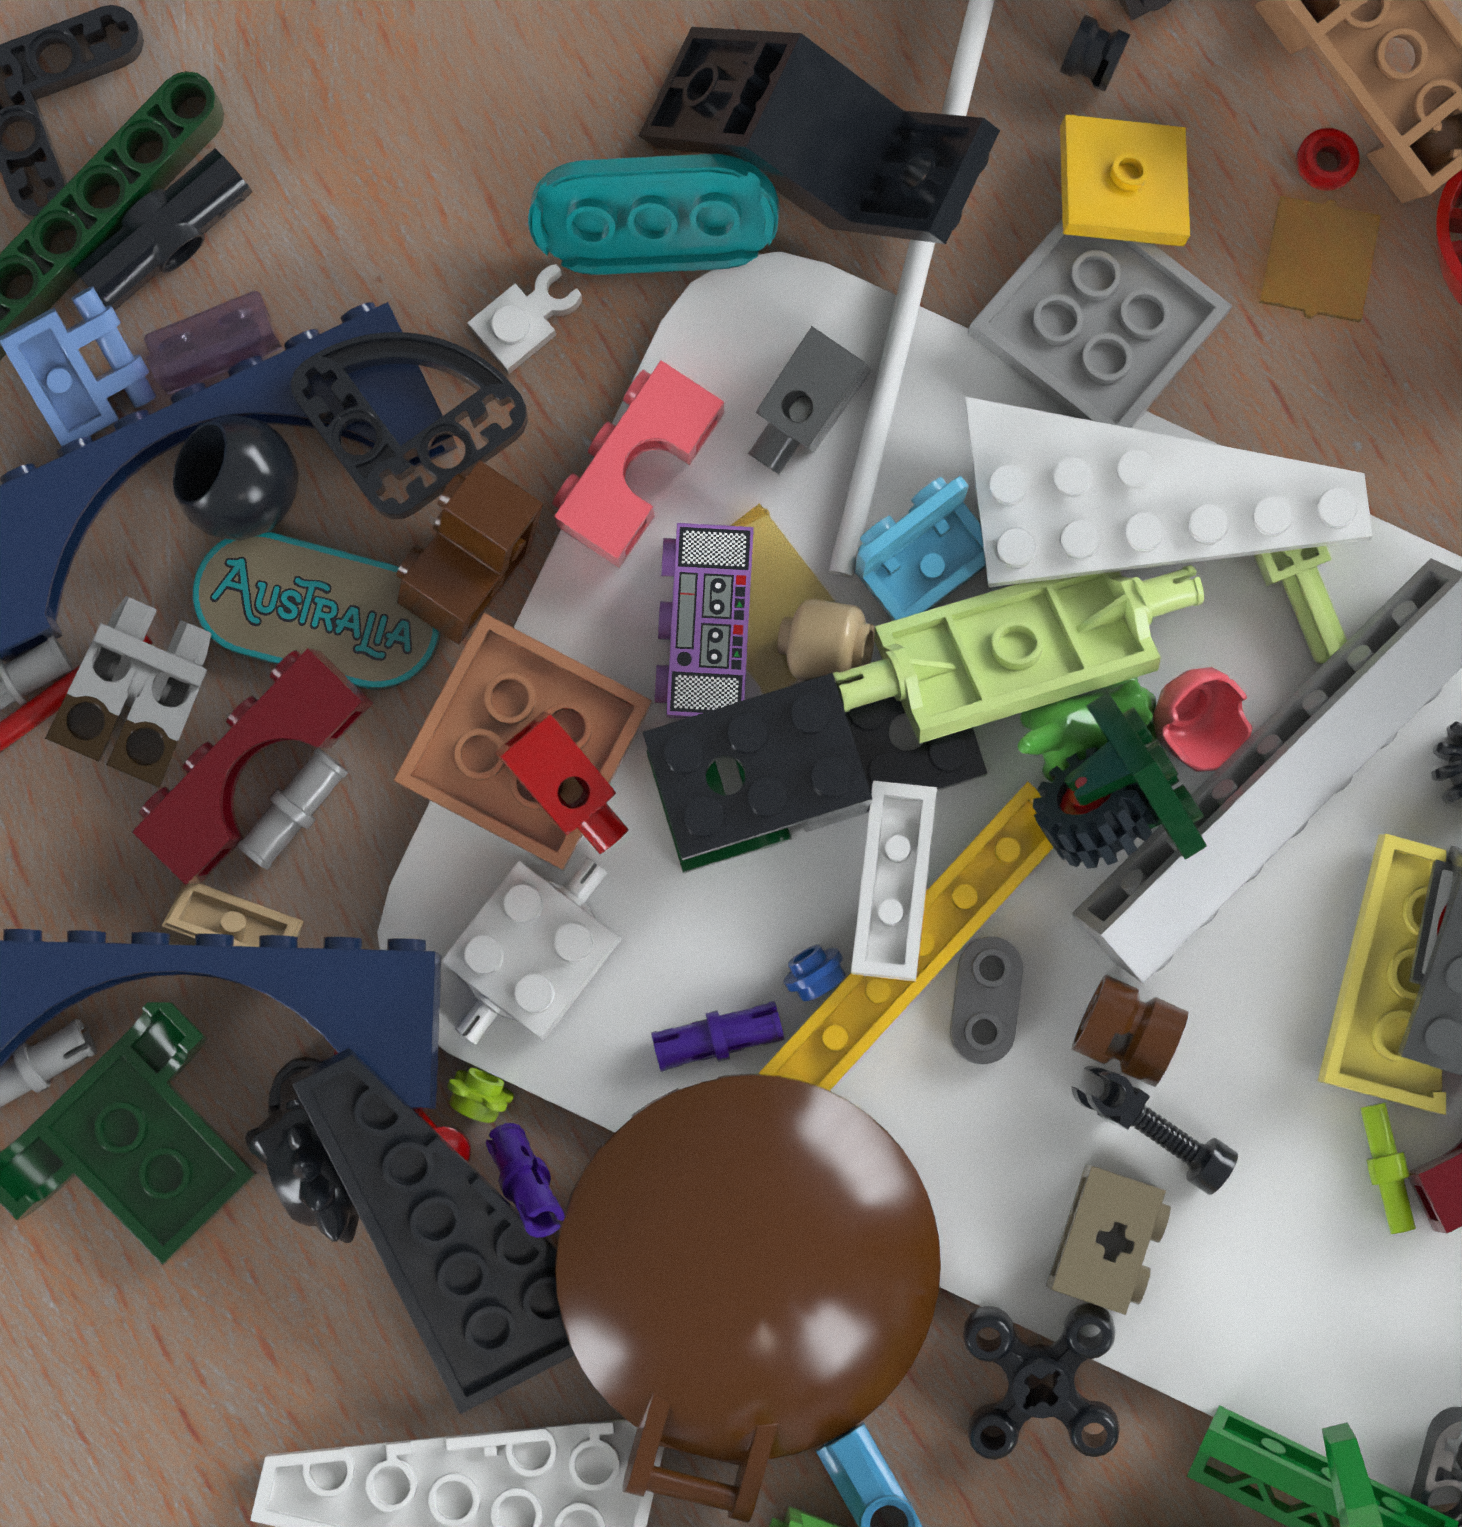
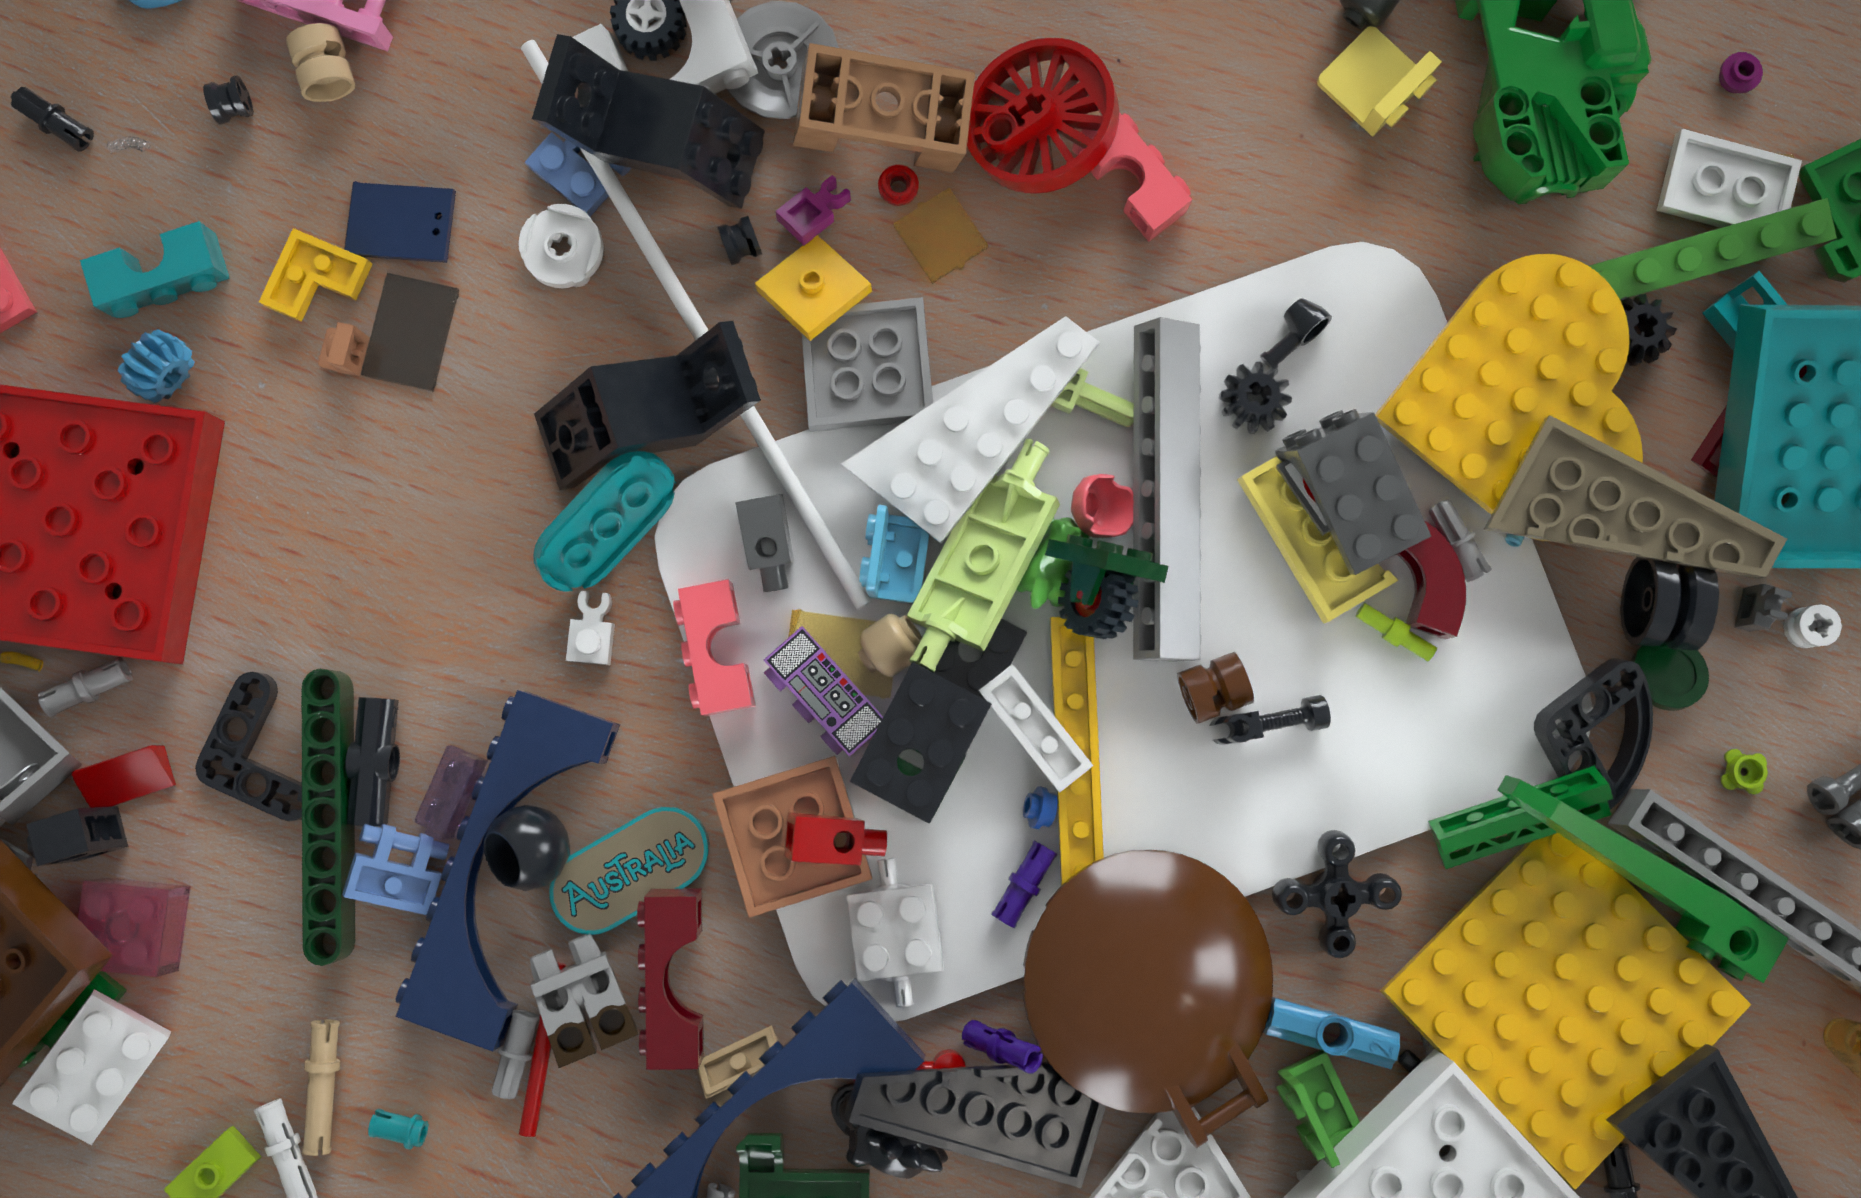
camera: 45 degrees left, 0 degrees up
light grey pin [237,747,349,870] -> none
black beam [291,332,528,519] -> none
reddish brown brick [396,460,544,645] -> none
lime plate [447,1068,514,1123] -> none
flat silver plate [950,937,1023,1064] -> none
dark tan brick [1046,1164,1171,1315] -> none
none -> magenta plate [775,175,851,246]

